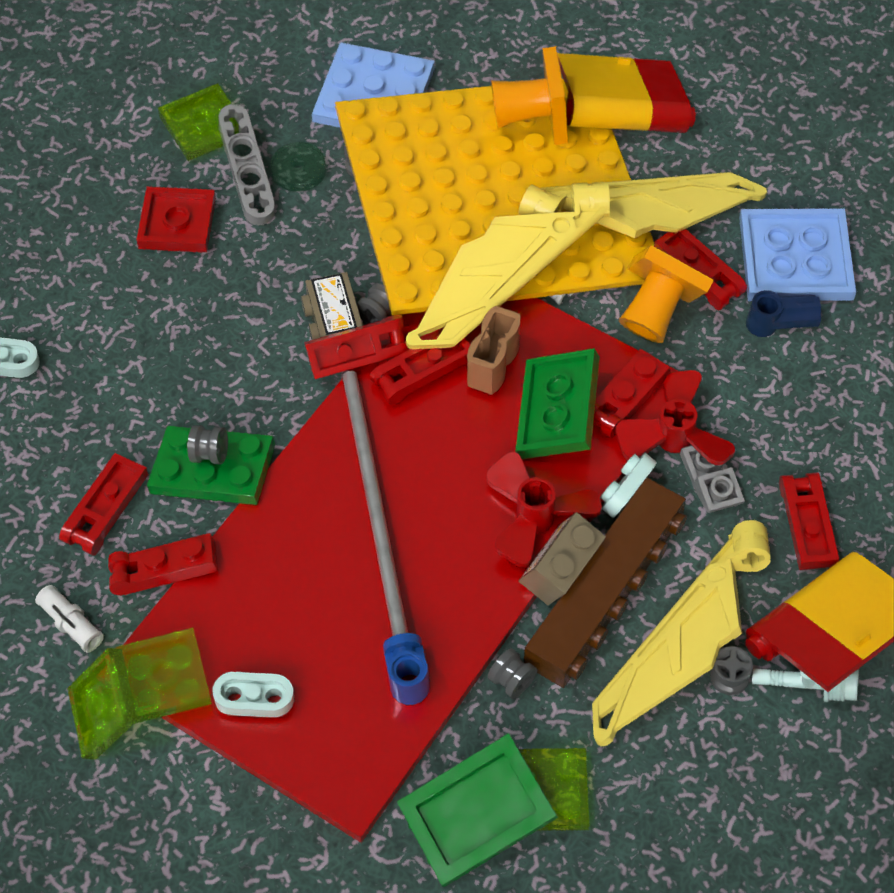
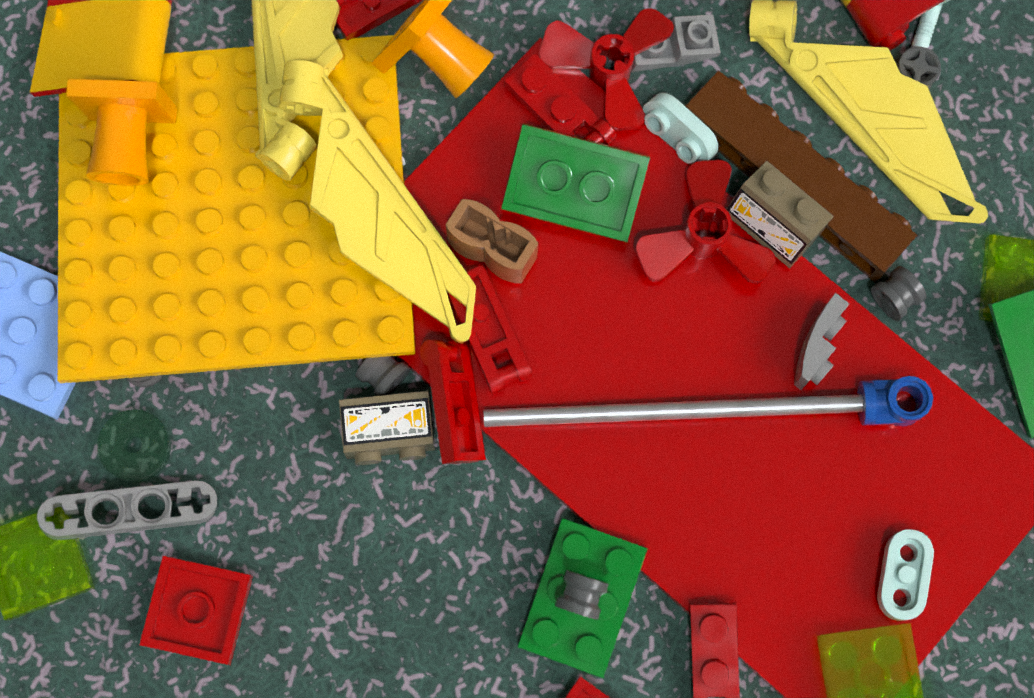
camera: 85 degrees left, 20 degrees up
none -> light grey slope [794,293,849,390]

